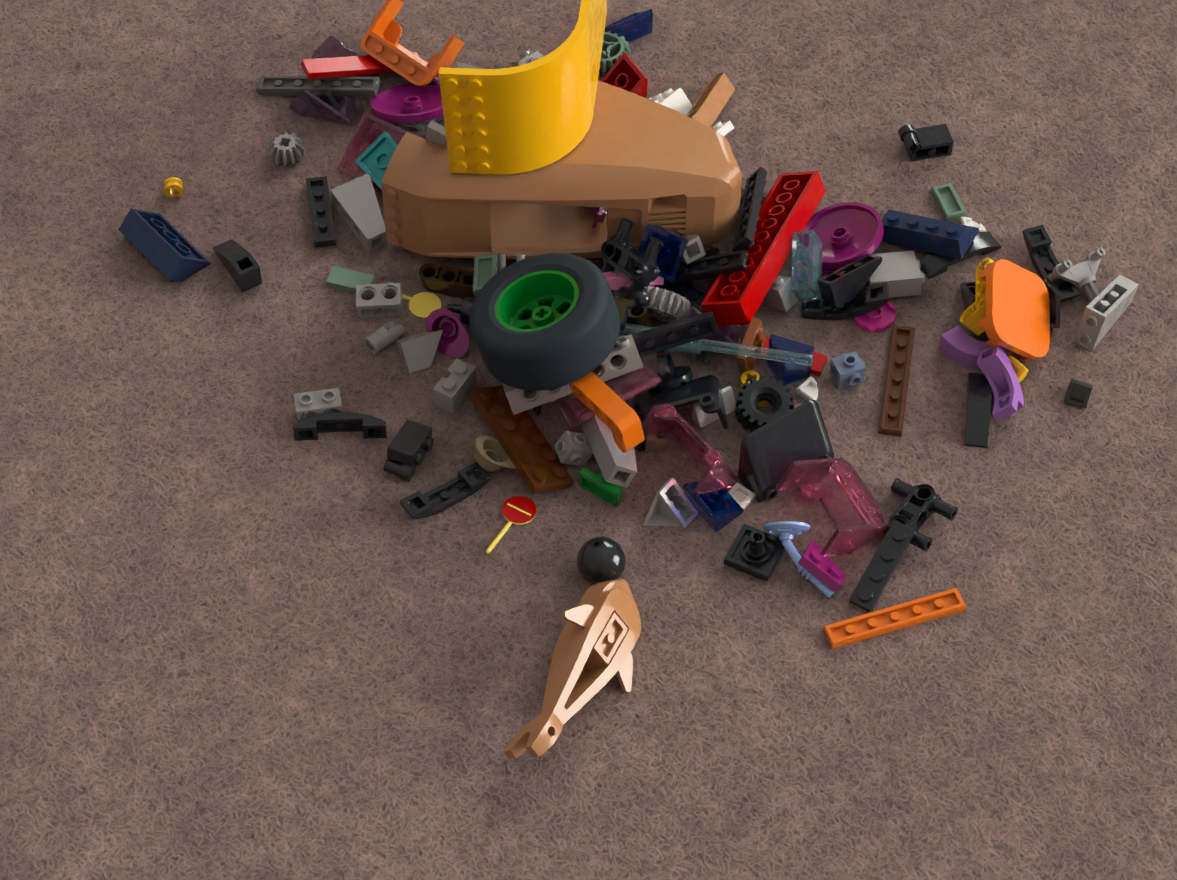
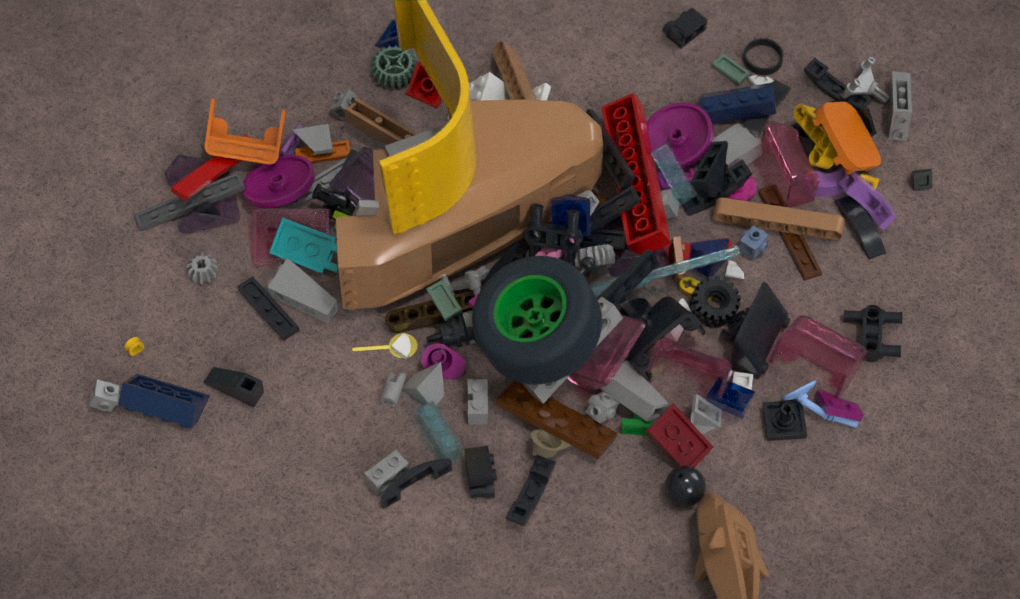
camera: 30 degrees left, 5 degrees up
sand green tile [326,266,375,293] -> none
light grey brick [356,282,403,319] -> none
red piece [486,496,537,554] -> none
orange beam [569,372,645,453] -> none
orange tile [823,588,966,649] -> none
black plate [849,520,916,612] -> none
none -> light grey brick [89,380,120,412]
none -> white tile [391,333,411,360]
none -> clear light blue brick [416,401,463,462]
none -> dark red plate [645,403,713,467]
none -> medium nougat beam [713,198,845,240]
none -> black tyre [743,38,784,75]
none -> clear pink windscreen [761,121,820,208]

